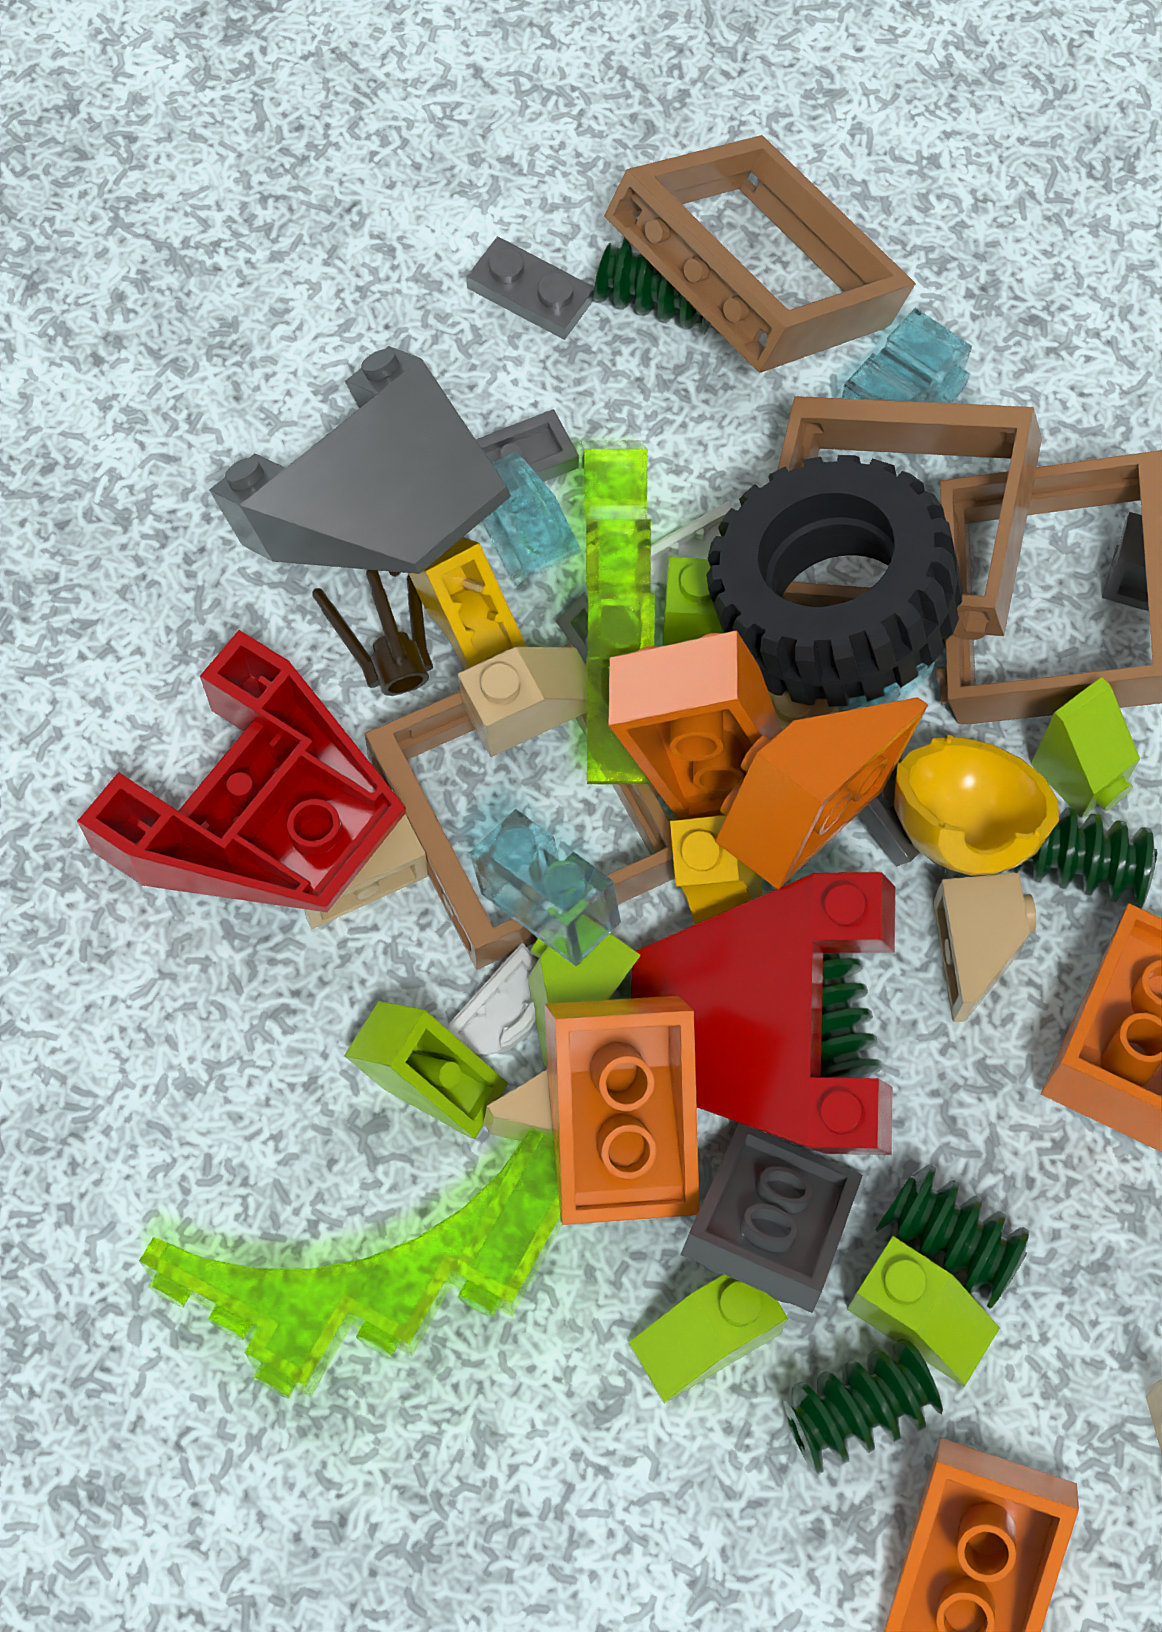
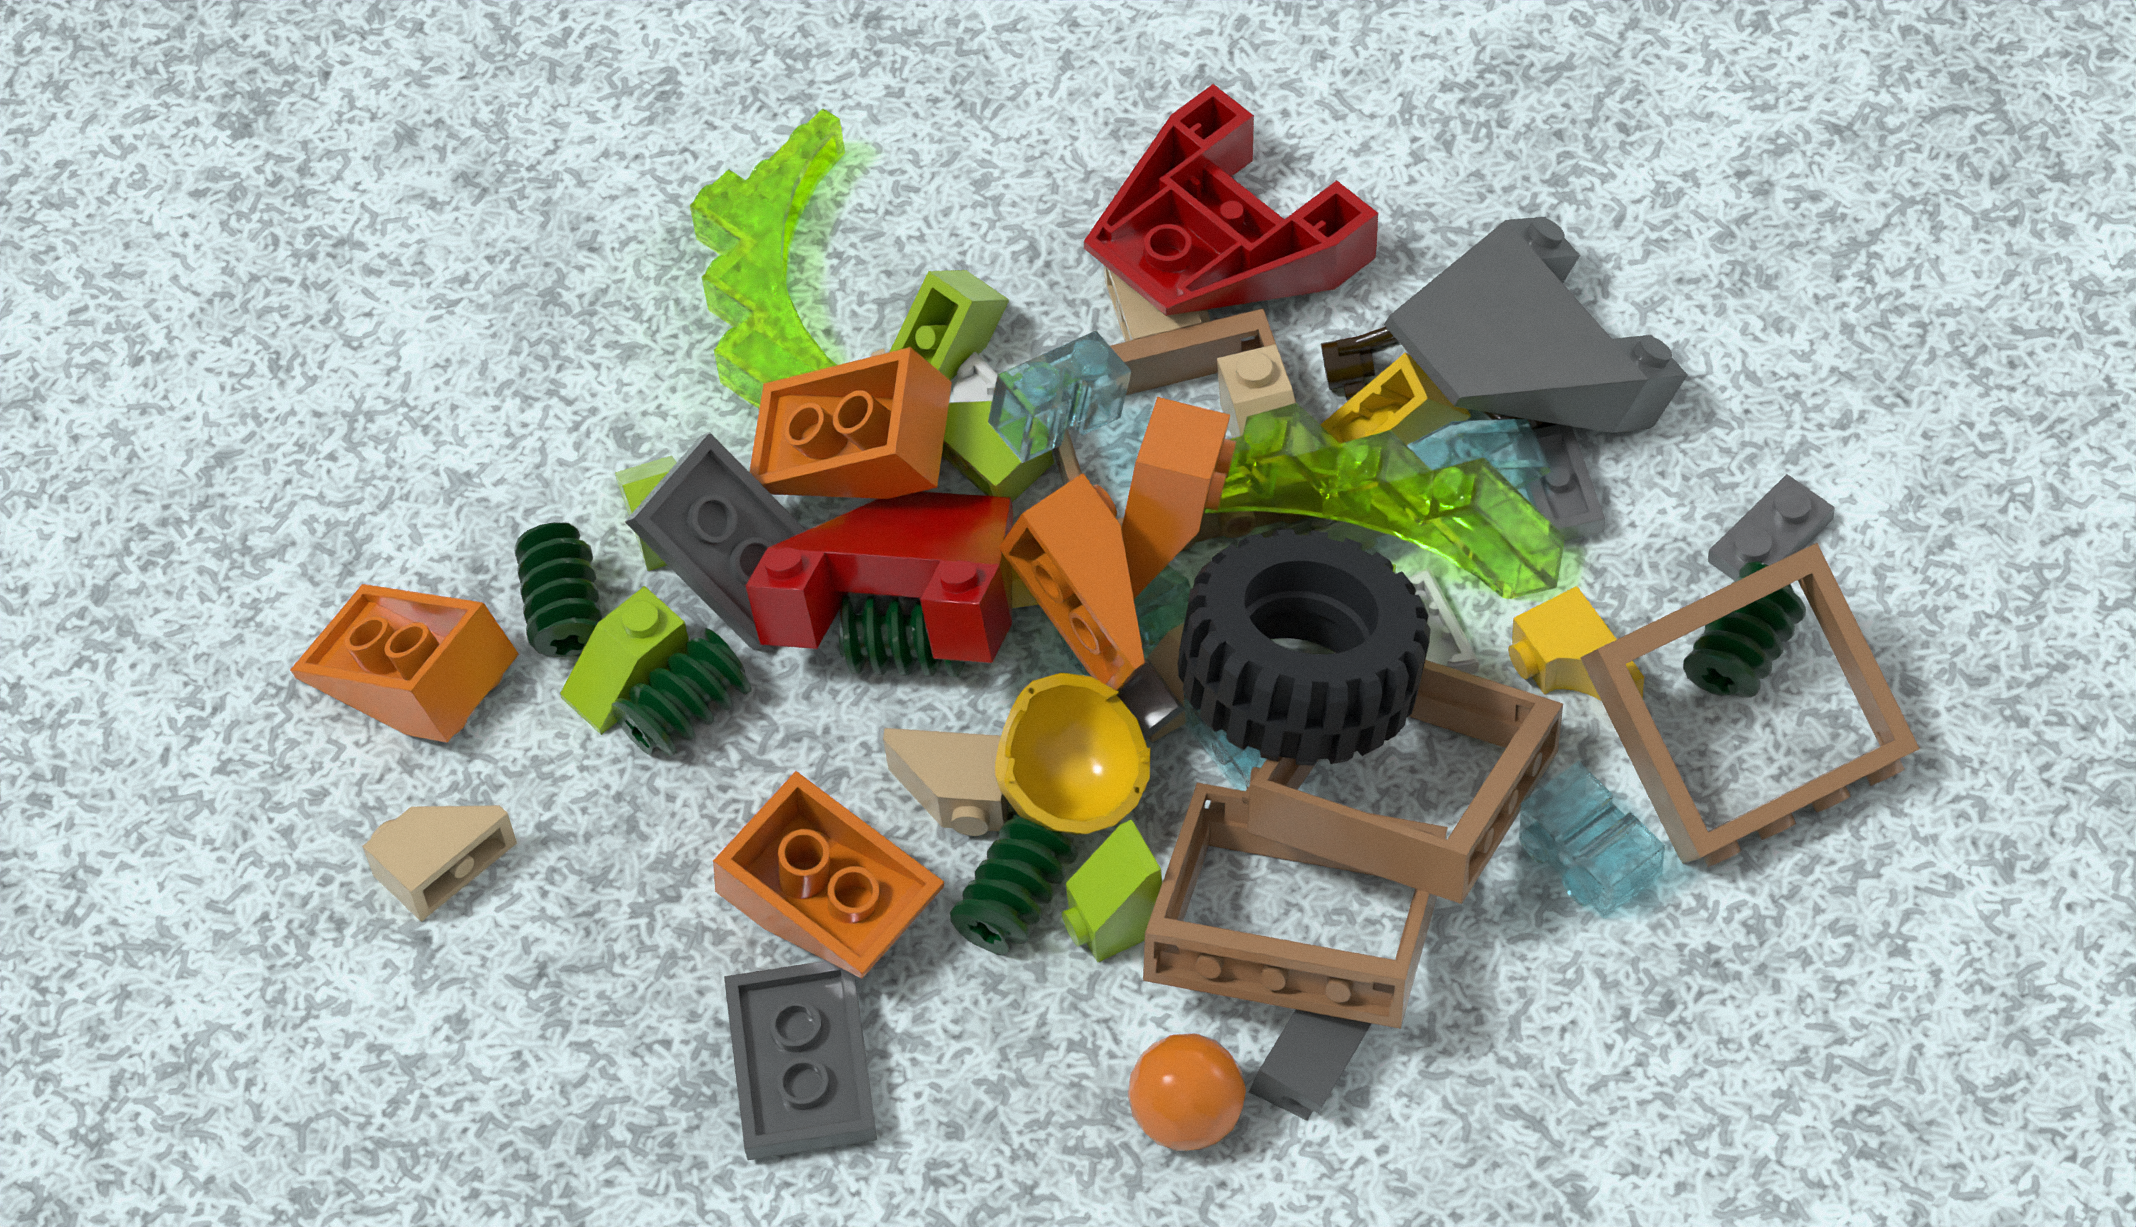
camera: 110 degrees right, 10 degrees down
none -> yellow arch [1508,586,1644,701]

